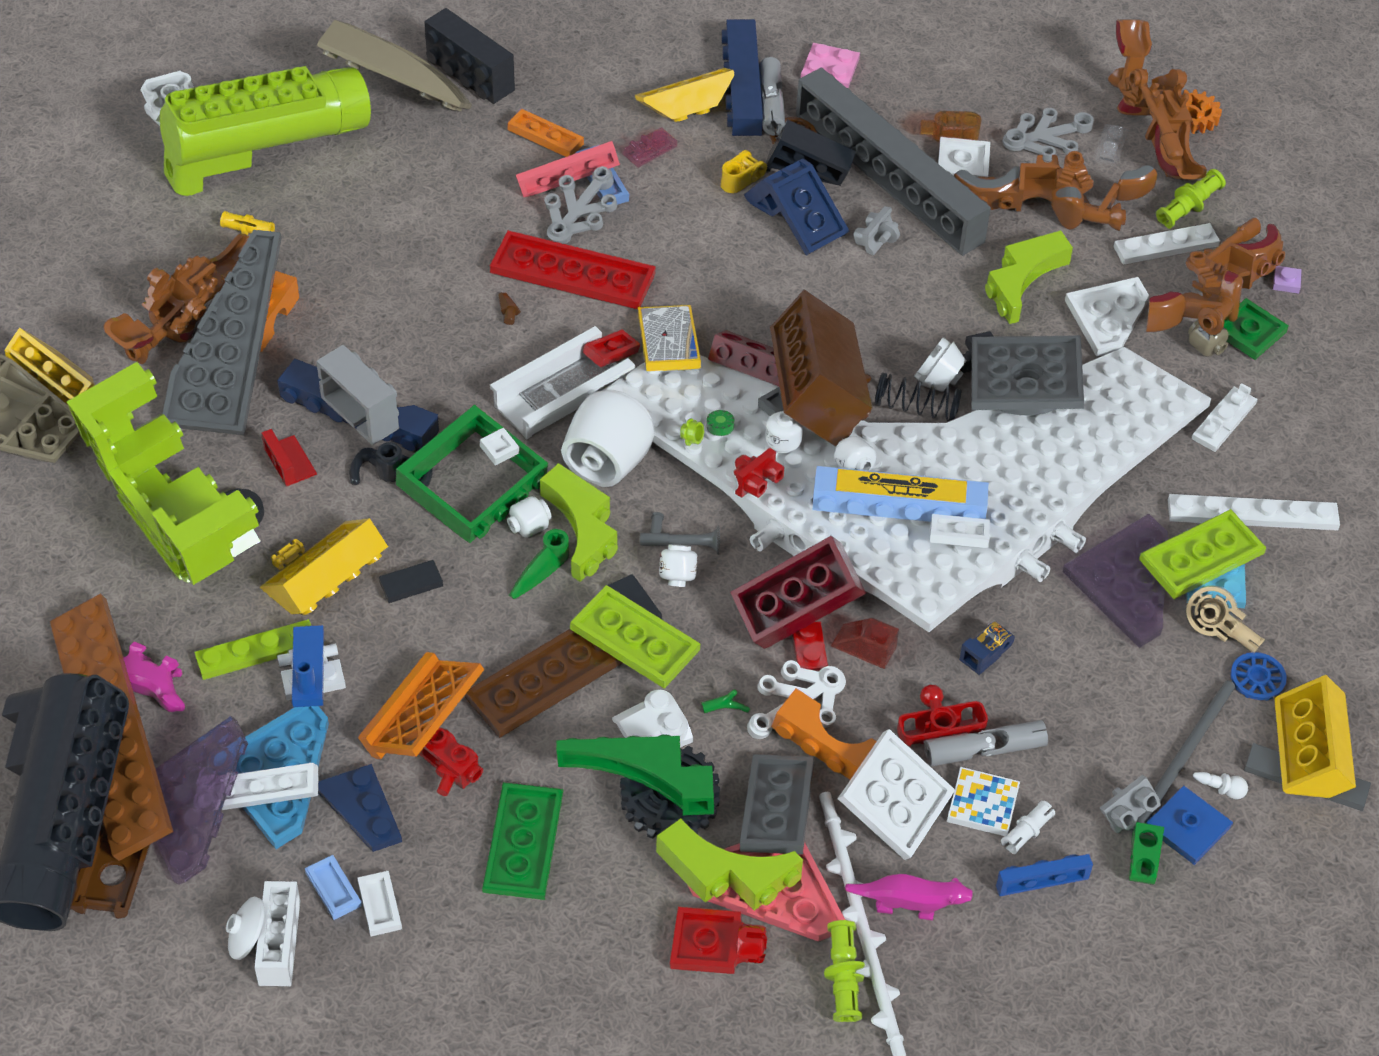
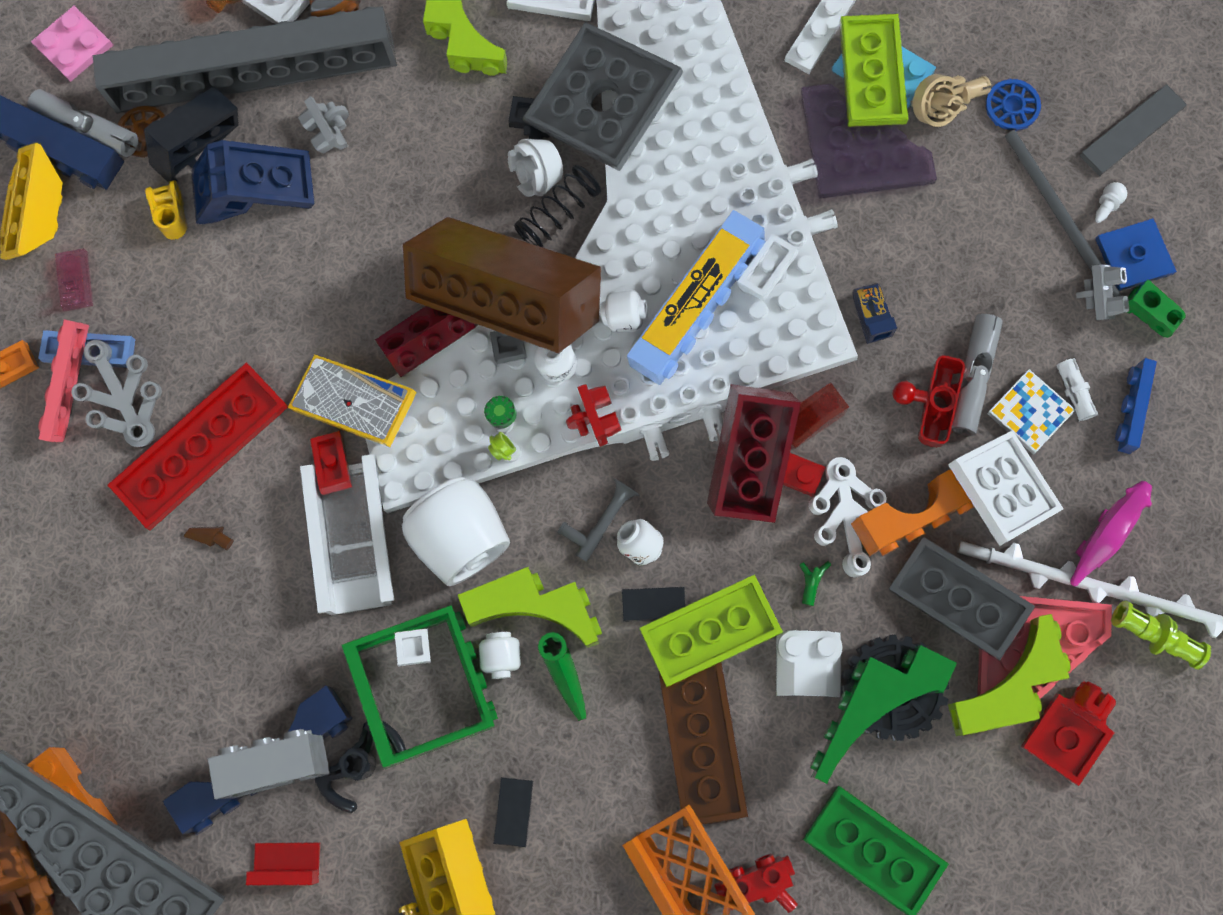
camera: 55 degrees left, 25 degrees up
yellow slope [1274,675,1356,798] -> none

